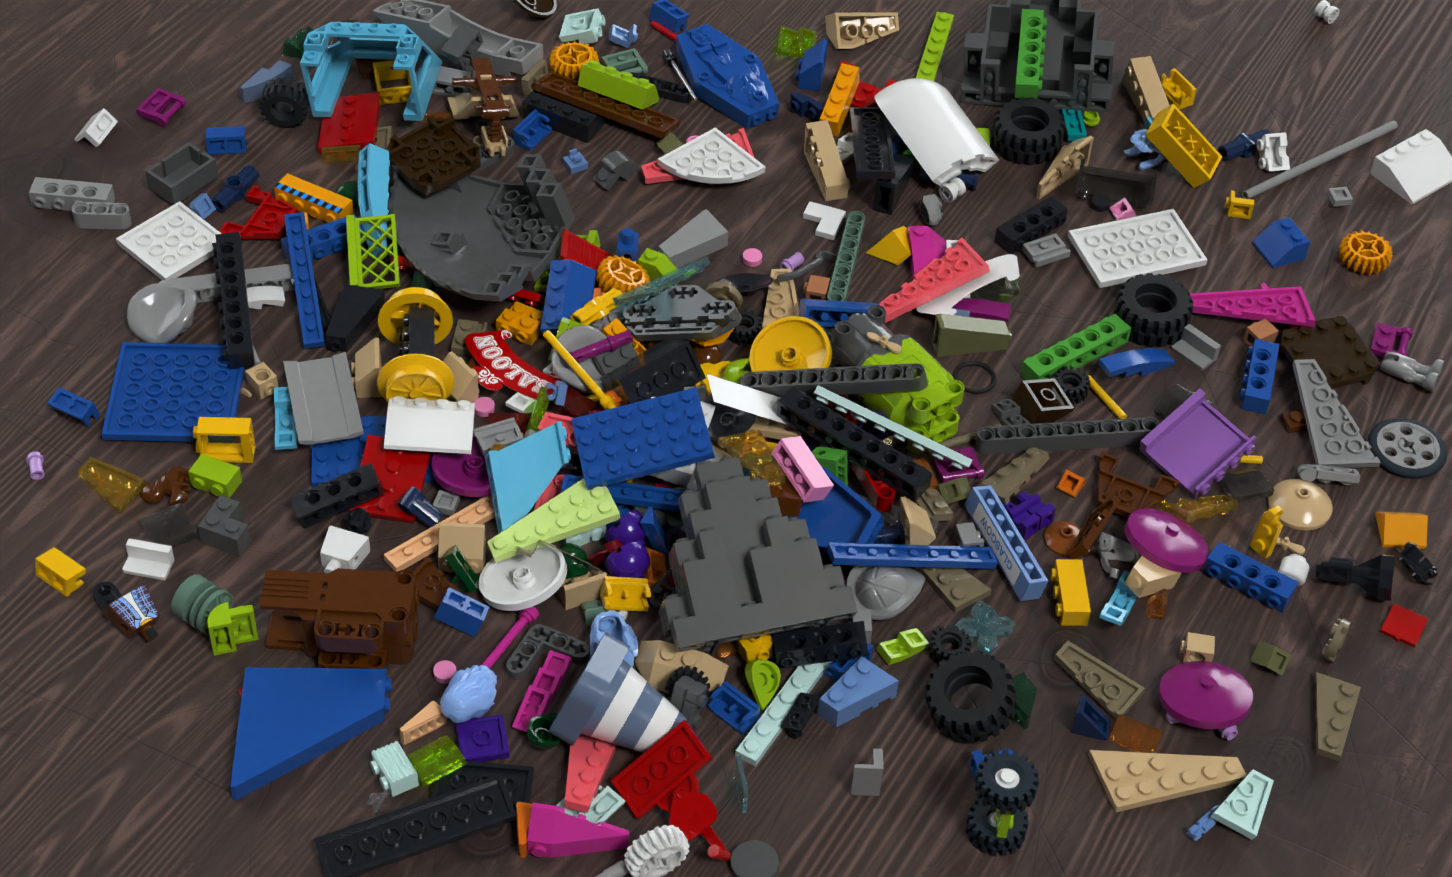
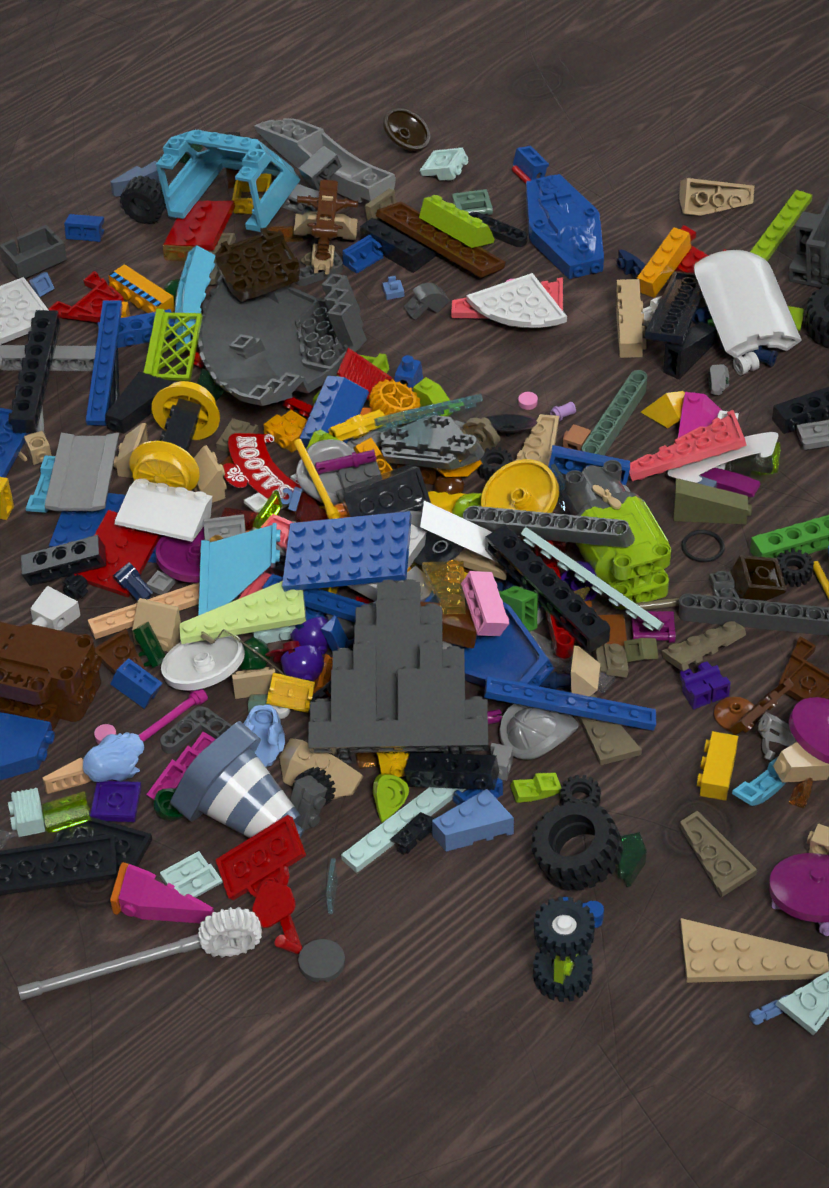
camera: 20 degrees right, 0 degrees up
magenta plate [136,88,187,127] -> none
dark blue piece [211,165,259,213] -> none
white slope [247,286,285,309] -> none
bright pink tile [474,397,495,417] -> none
light orange gear [549,41,599,80] -> none
coral wing [564,734,616,813] -> none
medium blue bracket [609,24,638,48] -> none
olive panel [657,130,684,154] -> none
light grey slope [658,209,728,268] -> none
piece [663,49,697,101] -> none
blue hinge [707,680,760,735] -> none
clear neon green slope [776,26,817,58] -> none
dark grey piece [777,251,838,282] -> none
blue slope [796,40,828,91] -> none
white tile [803,201,846,240] -> none
light grey panel [851,749,884,796] -> none
light grey brick [954,522,984,547] -> none
clear light blue plant [955,600,1016,654] -> none
medium blue brick [965,485,1048,601] -> none
orange slope [1056,469,1086,498] -> none
dark blue slope [1072,694,1111,741] -> none
clear orange slope [1109,714,1163,753] -> none

